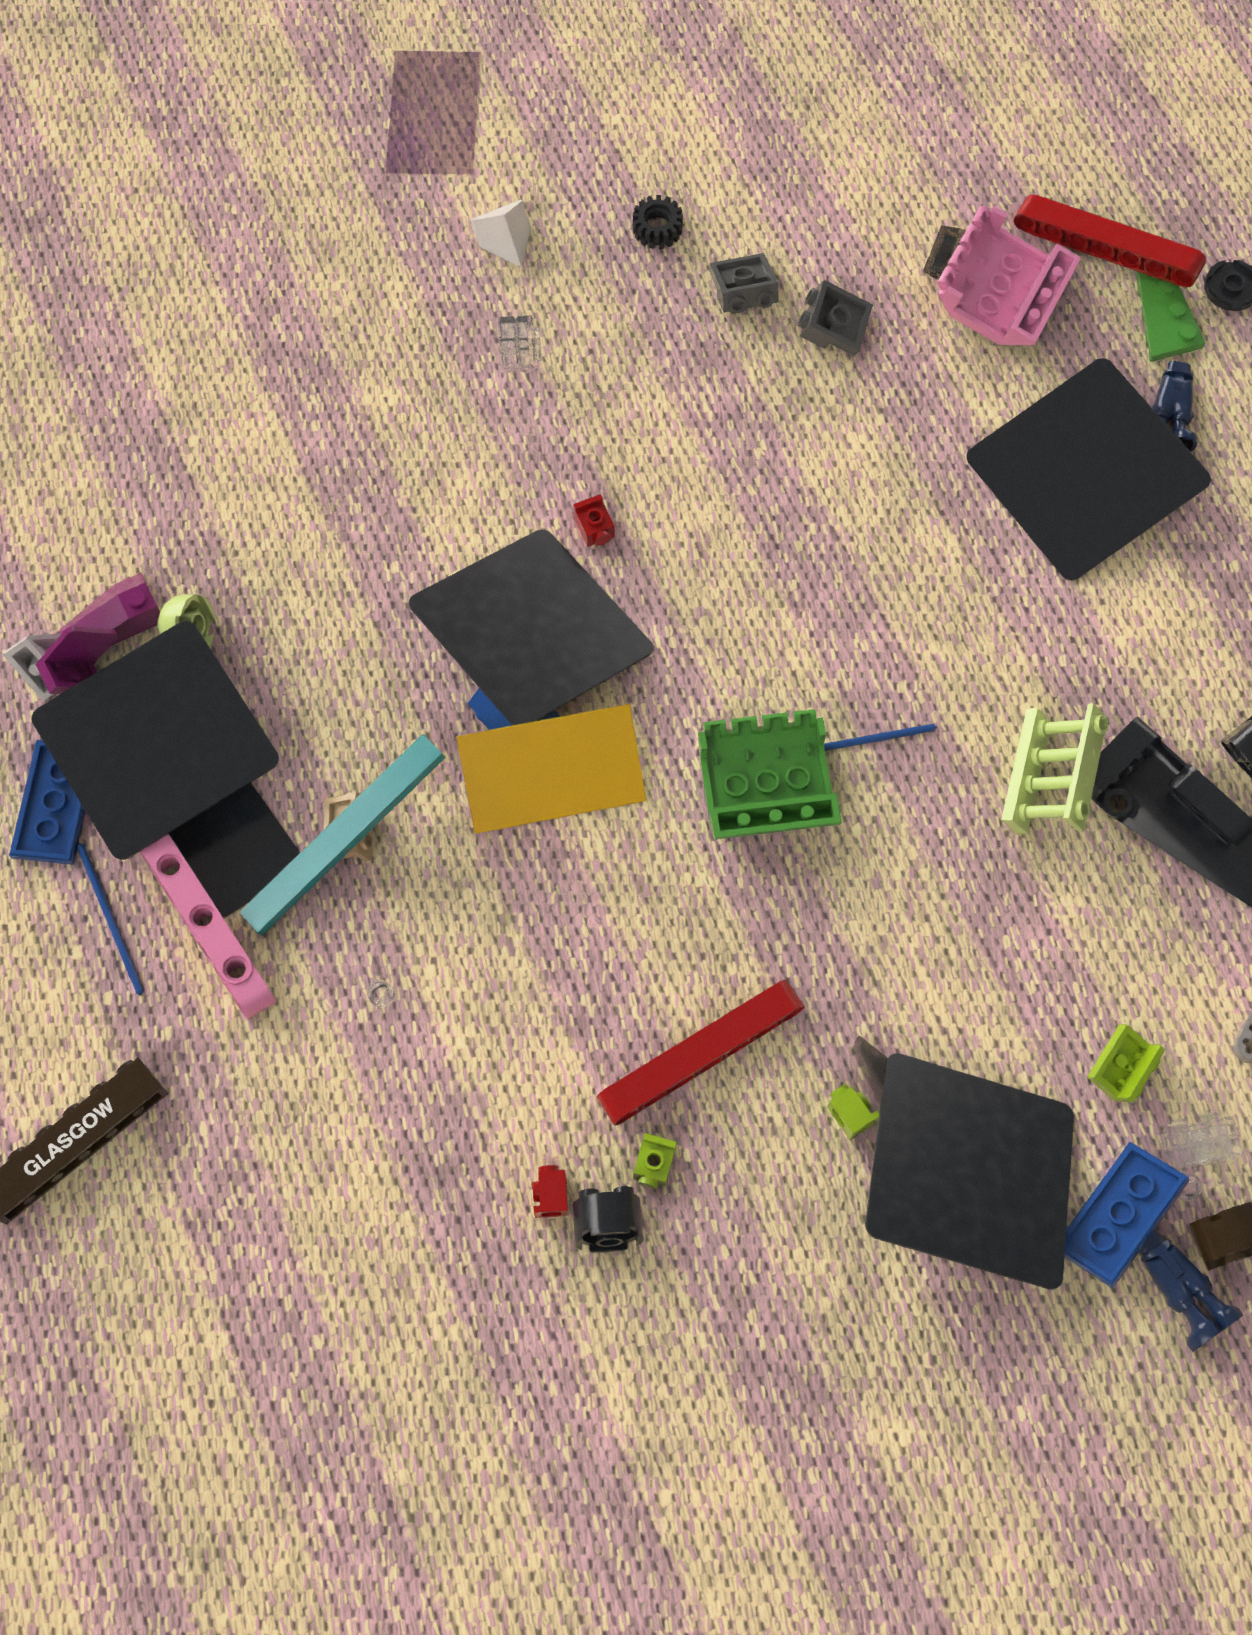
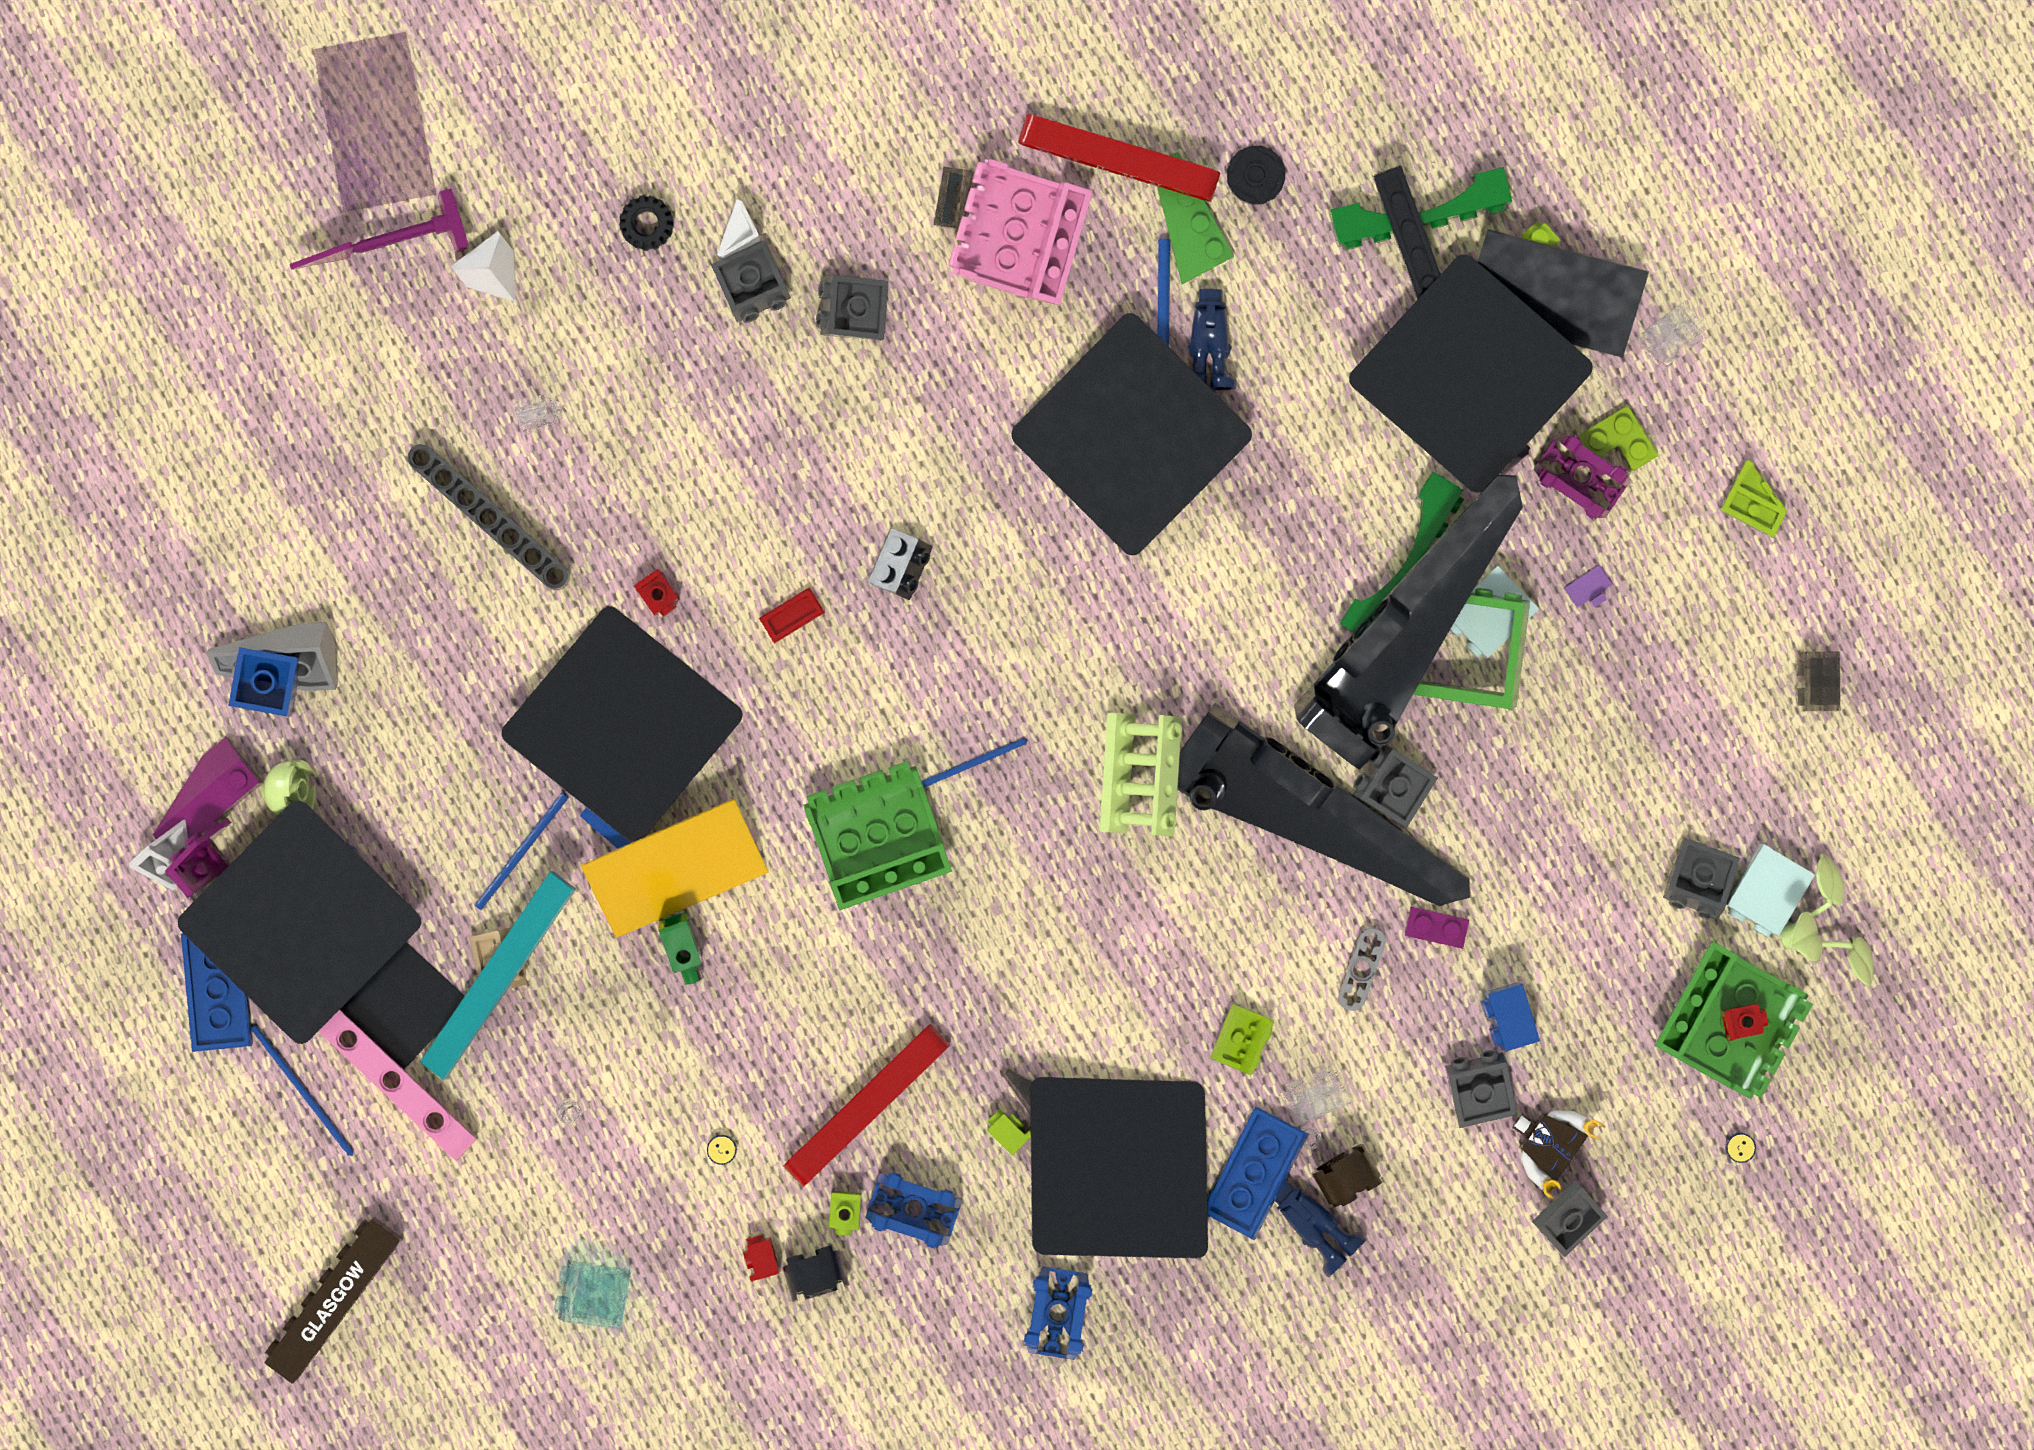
camera: 15 degrees left, 20 degrees up
none -> light grey wedge [207,622,337,691]
none -> blue slope [228,647,299,717]
none -> magenta piece [289,188,469,270]
none -> dark grey beam [408,444,570,590]
none -> blue axle [474,793,569,910]
none -> clear light blue plate [554,1260,631,1329]
none -> green torso [658,911,702,985]
none -> light yellow tile [707,1134,737,1165]
none -> white slope [717,199,762,259]
none -> red tile [759,587,825,644]
none -> blue piece [865,1172,962,1249]
none -> bracket [868,528,933,600]
none -> blue piece [1024,1266,1093,1360]
none -> blue bar [1157,239,1170,346]

